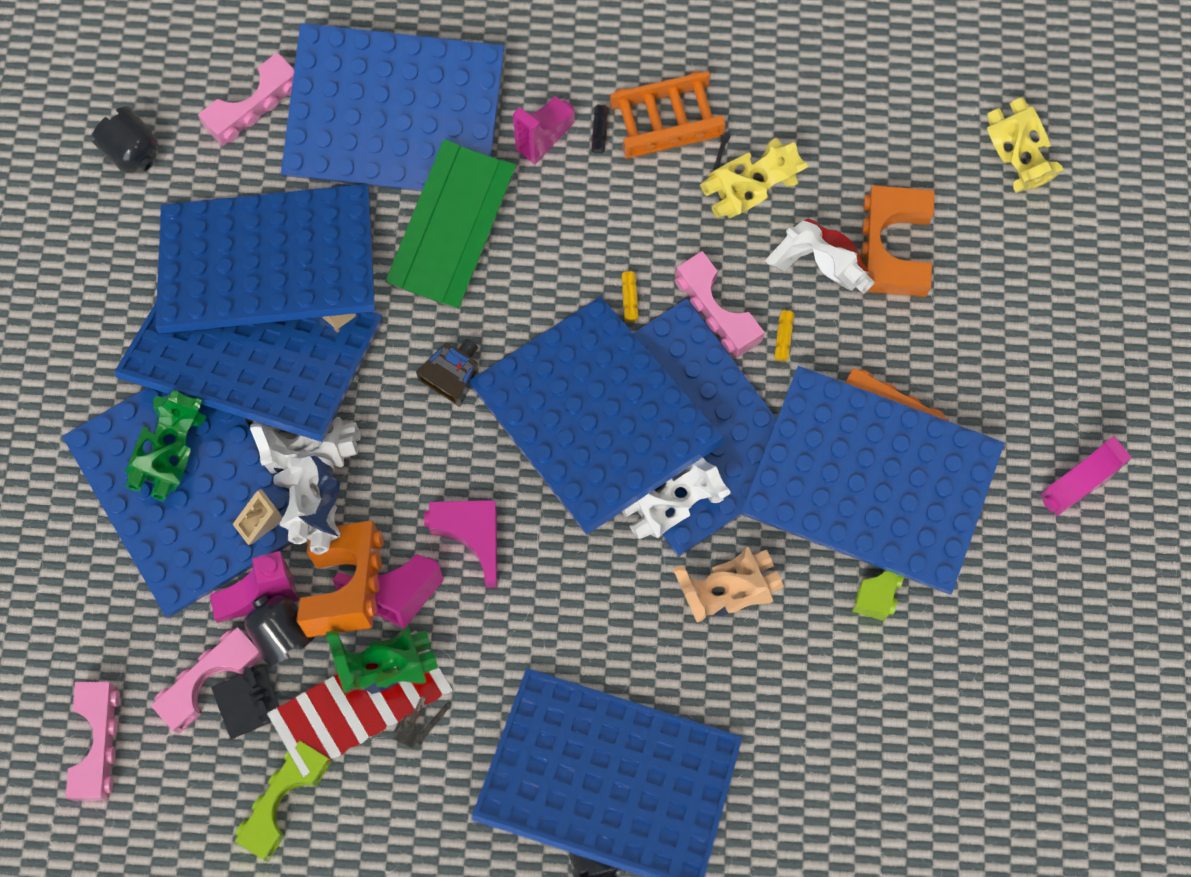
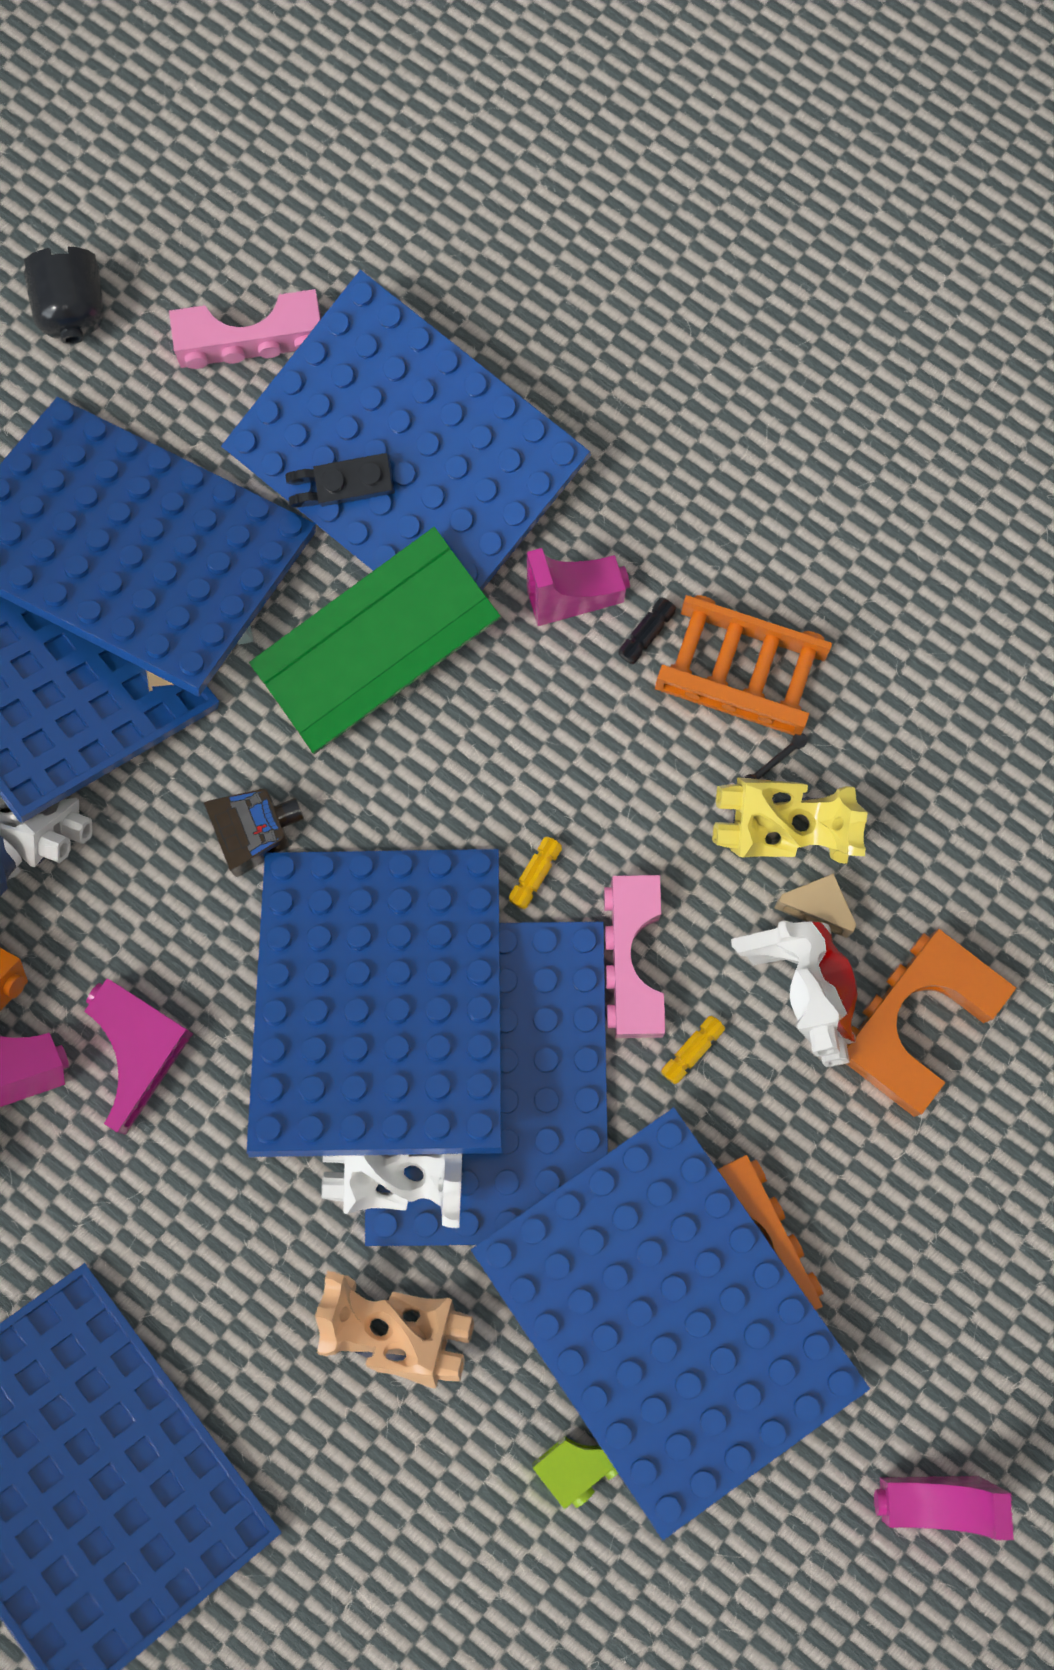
camera: 35 degrees right, 5 degrees up
none -> black hinge [285,453,395,508]
none -> tan slope [774,874,856,938]

